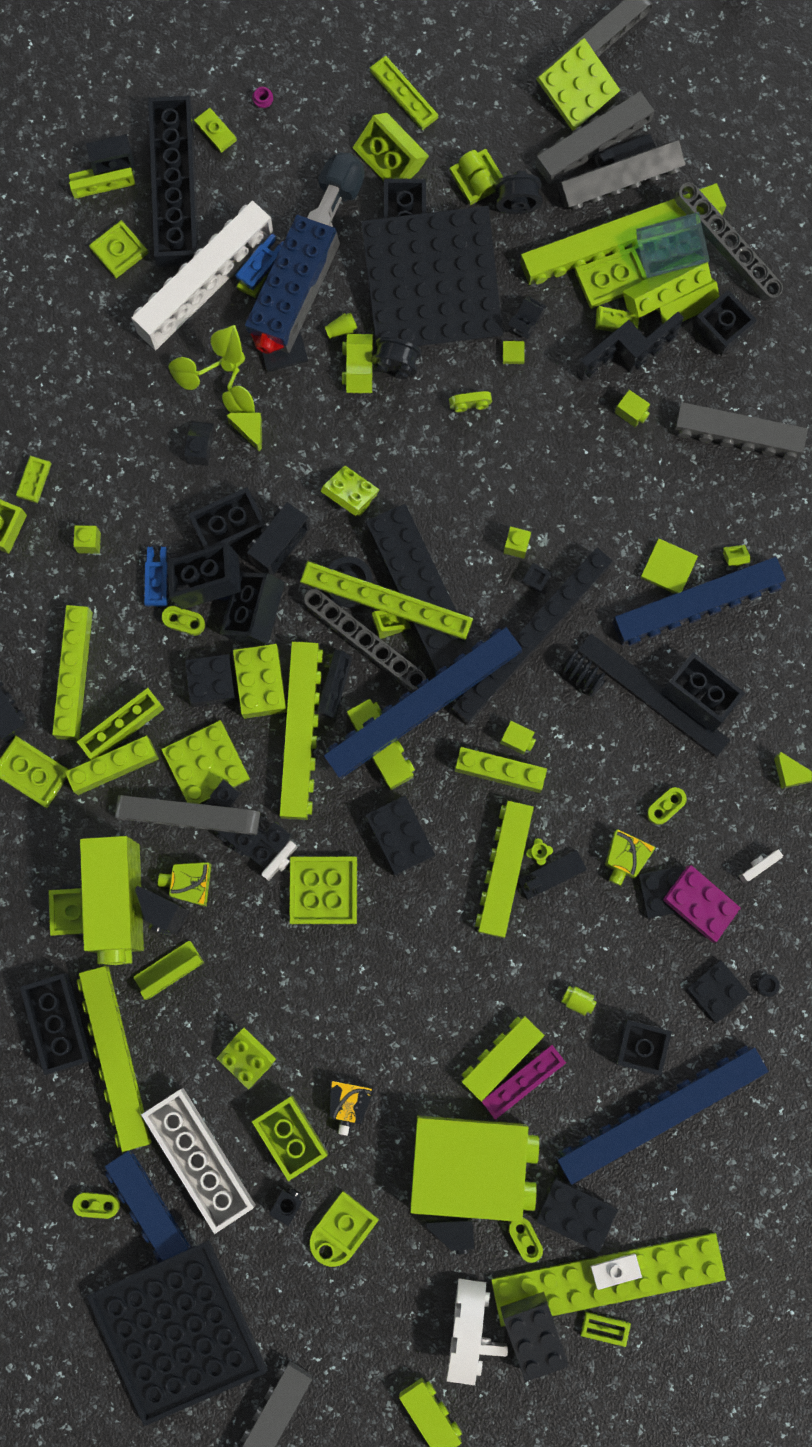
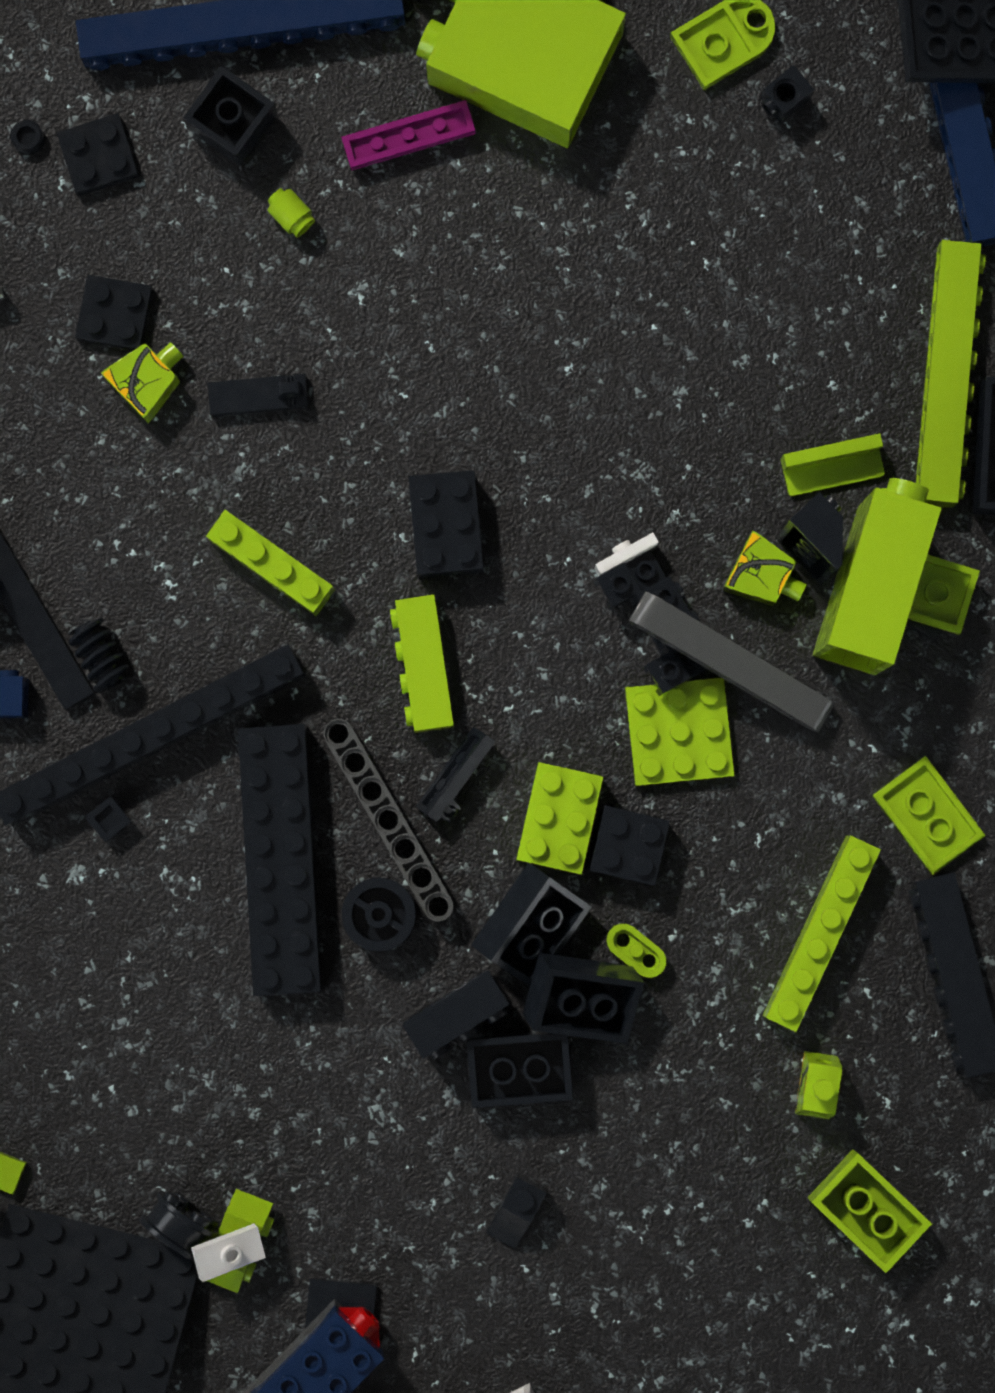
camera: 155 degrees left, 5 degrees up
lime plate [16,456,51,503] -> none
lime brick [65,736,159,795] -> none
lime brick [74,526,101,554] -> none
lime brick [77,688,164,760] -> none
white brick [142,1088,256,1234] -> none
blue hinge [145,547,168,606] -> none
lime plant [169,325,255,413] -> none
lime plate [217,1028,276,1090] -> none
lime slope [227,413,262,451] -> none
lime brick [252,1095,328,1181] -> none
lime brick [280,642,323,820] -> none
lime plate [290,857,357,924] -> none
lime tile [300,561,473,640] -> none
lime plate [321,466,379,516] -> none
dark blue brick [324,627,522,779] -> none
lime cone [325,313,357,338] -> none
torso [330,1080,374,1136] -> none
lime slope [372,611,411,639] -> none
lime plate [449,391,492,412] -> none
lime brick [461,1016,545,1101] -> none
lime brick [475,801,534,938] -> none
lime brick [500,721,536,755] -> none
lime brick [504,526,531,559] -> none
lime plate [526,839,553,865] -> none
lime plate [647,787,687,825] -> none
magenta plate [663,865,741,943] -> none
none -> white plate [191,1224,266,1282]
none -> lime torso [795,1051,842,1119]

